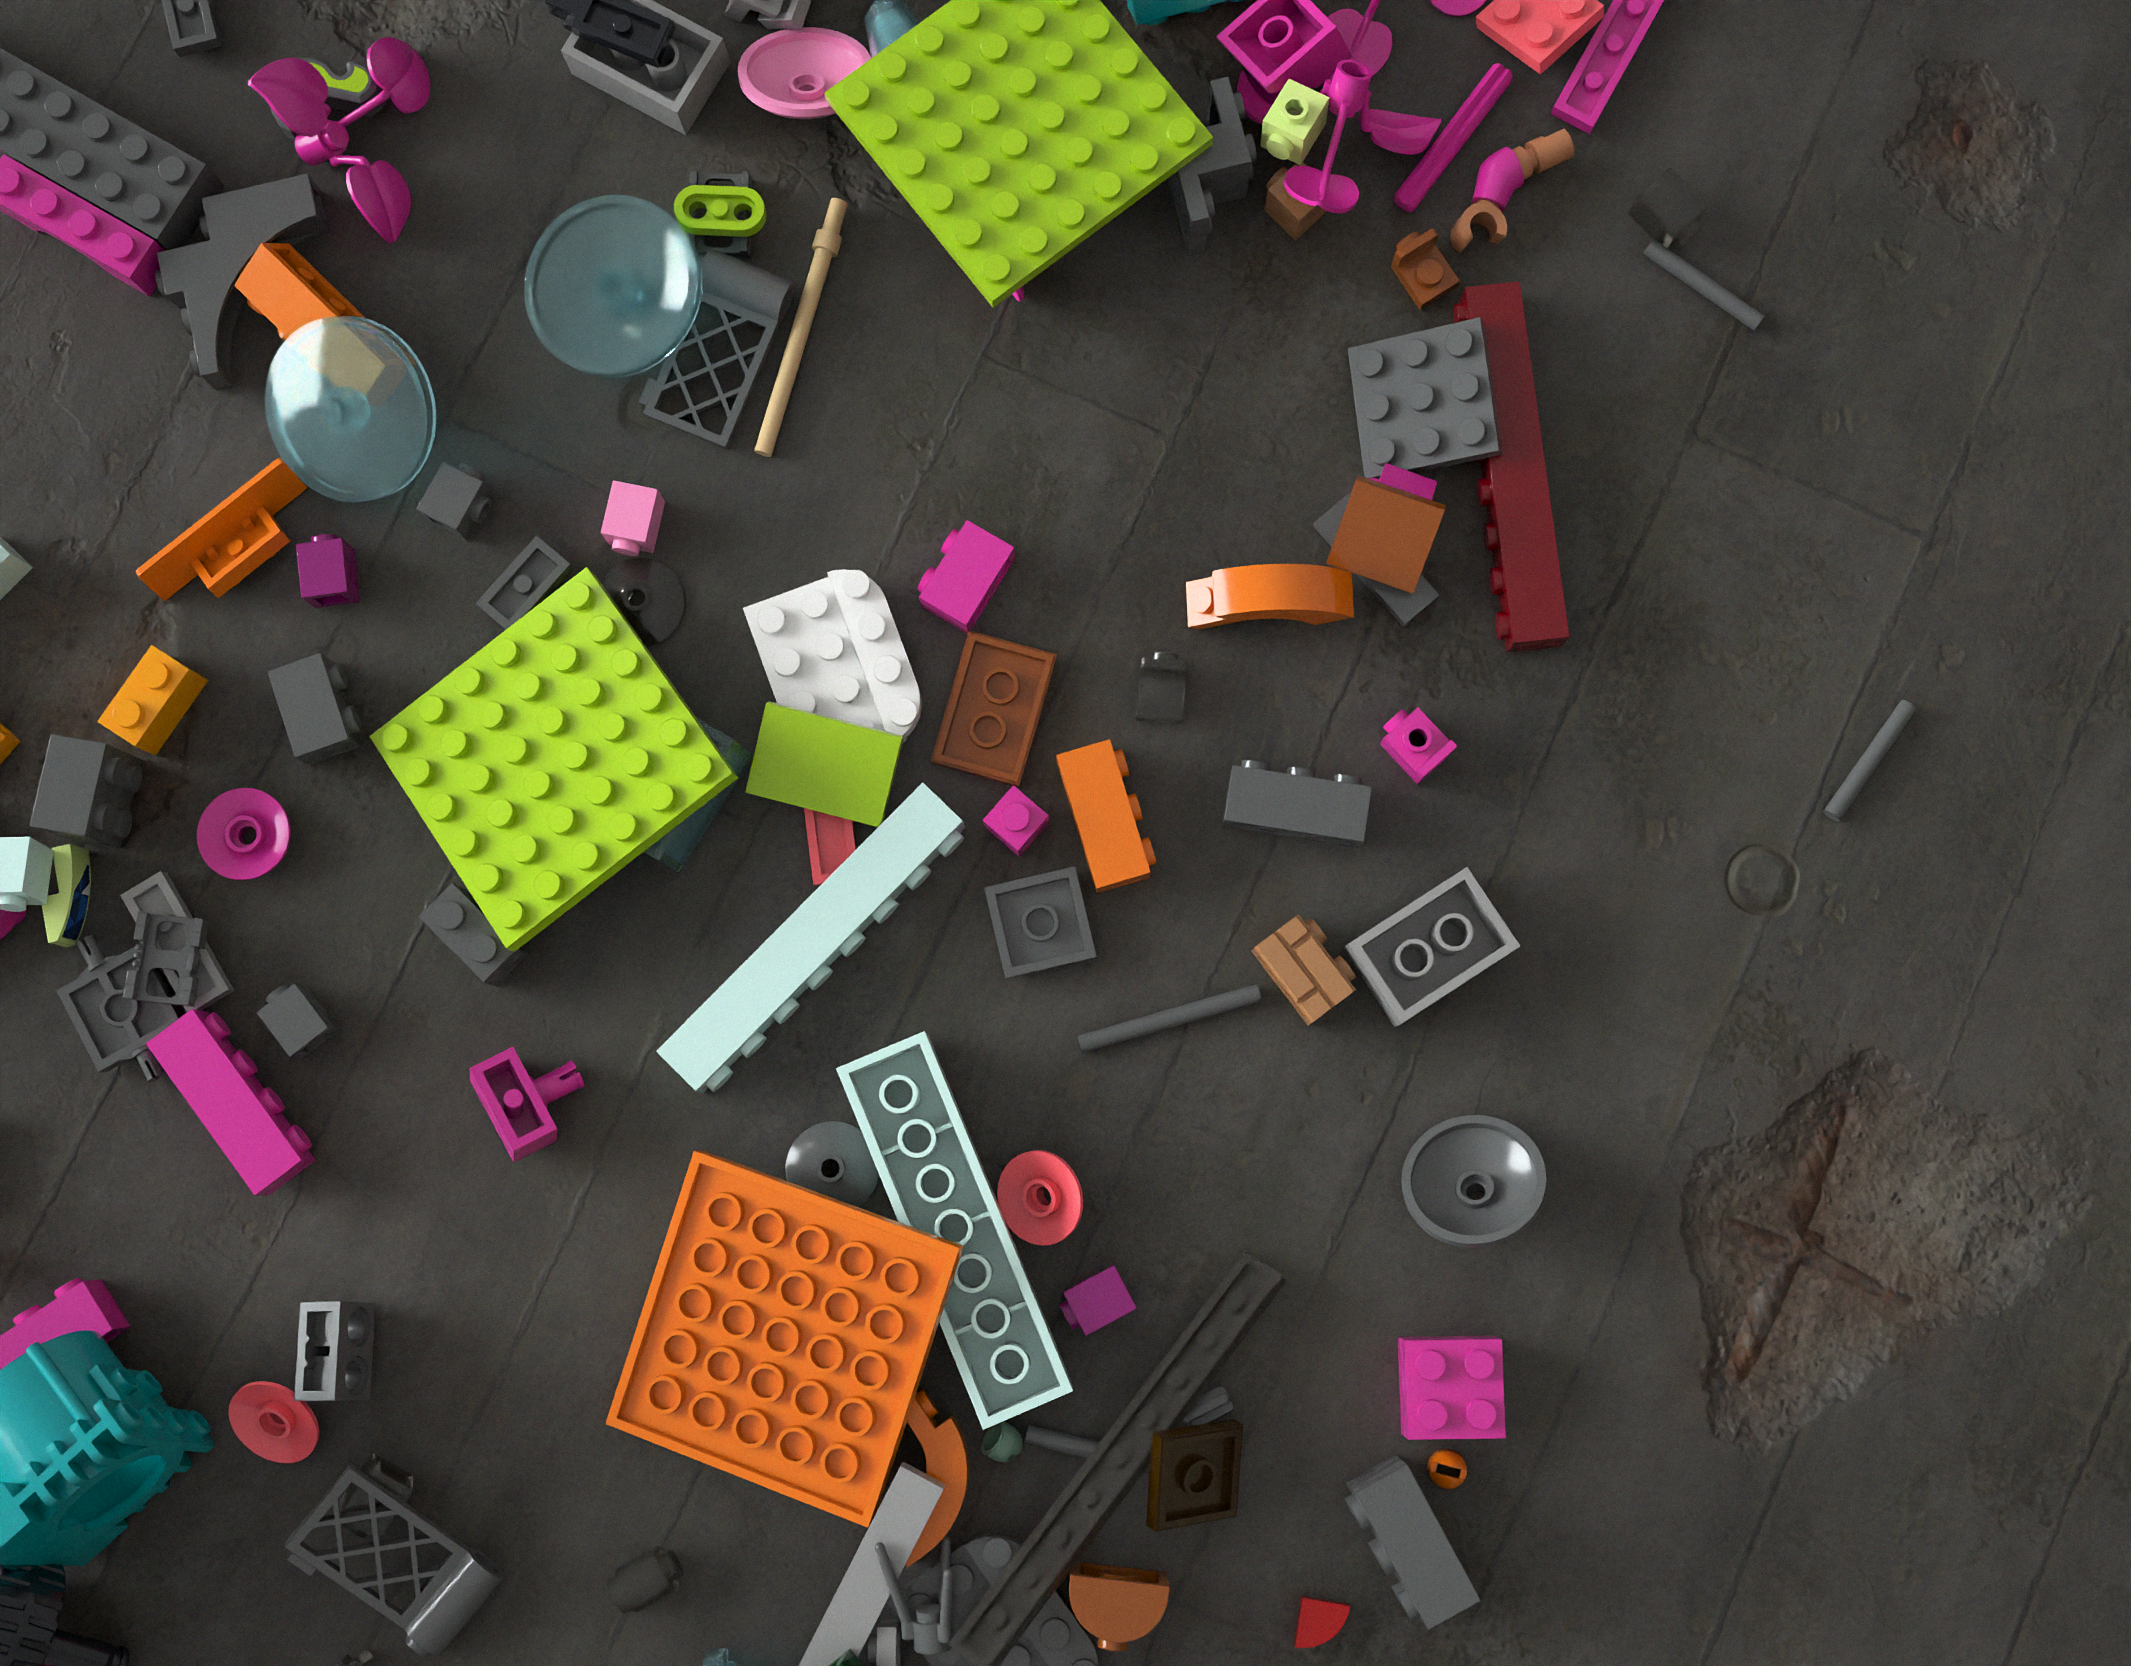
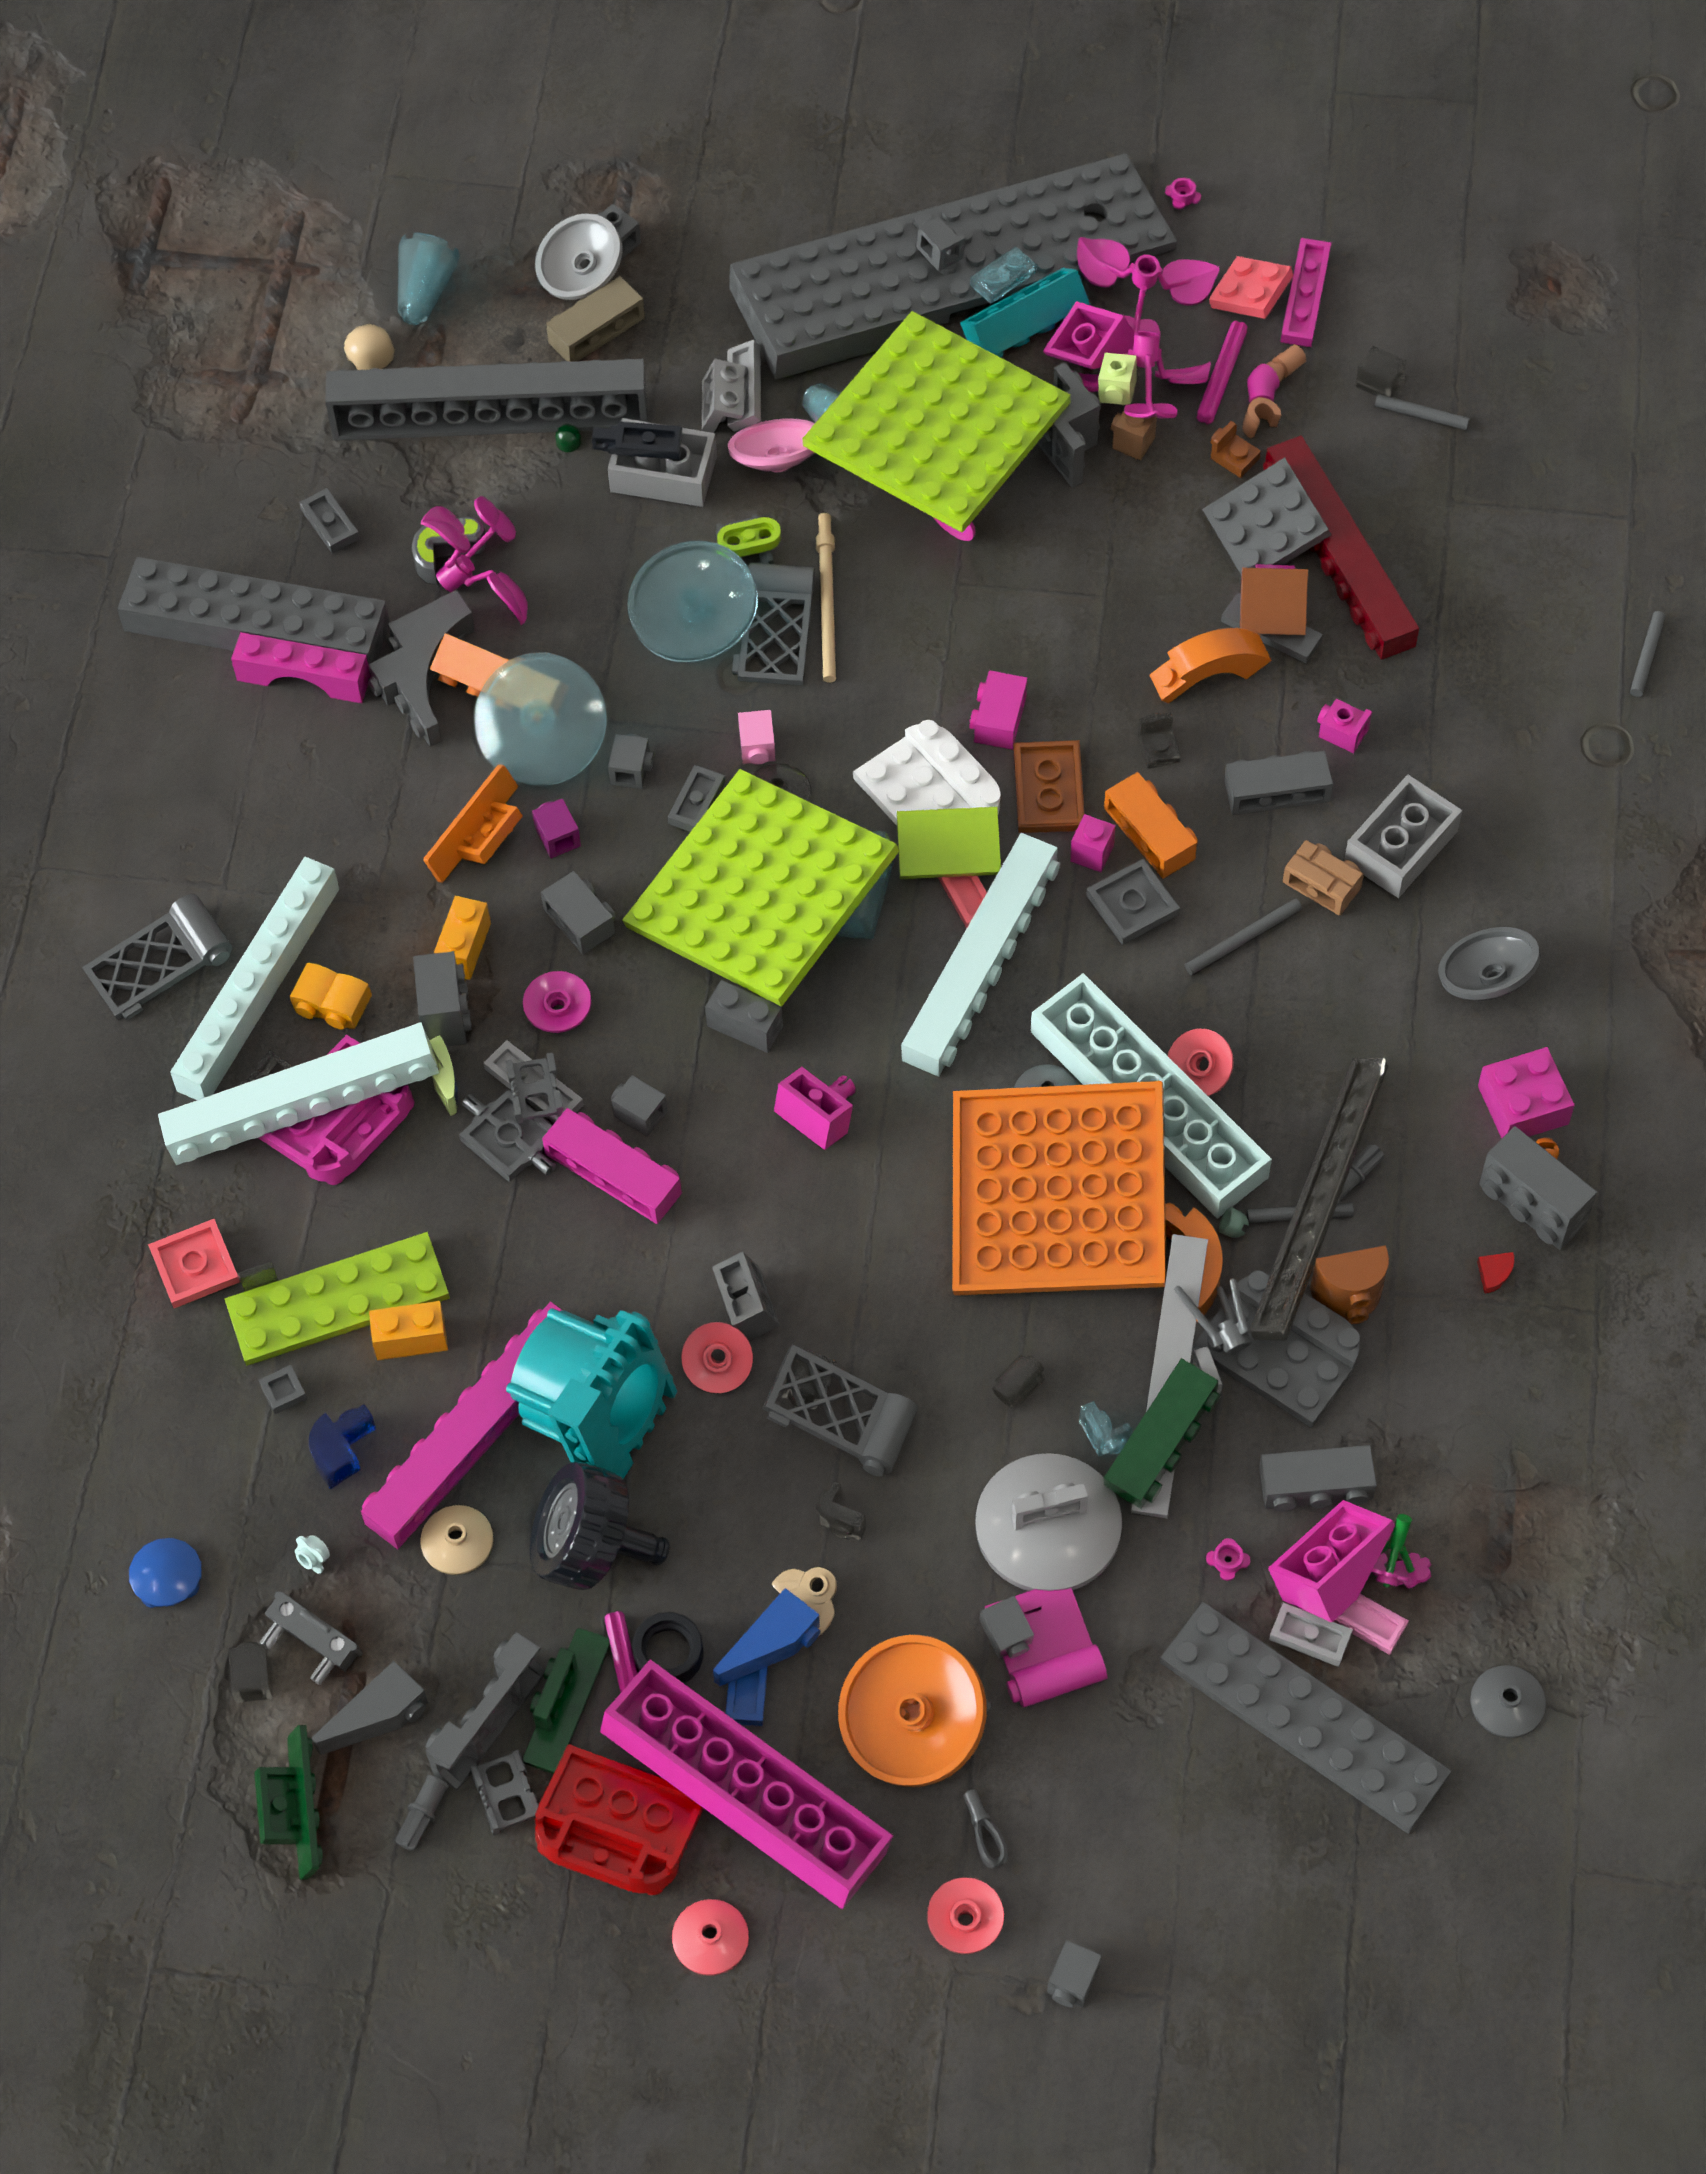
camera: 20 degrees left, 20 degrees down
magenta brick [1060,1264,1137,1336] -> none
dark brown tile [1146,1419,1243,1532] -> none

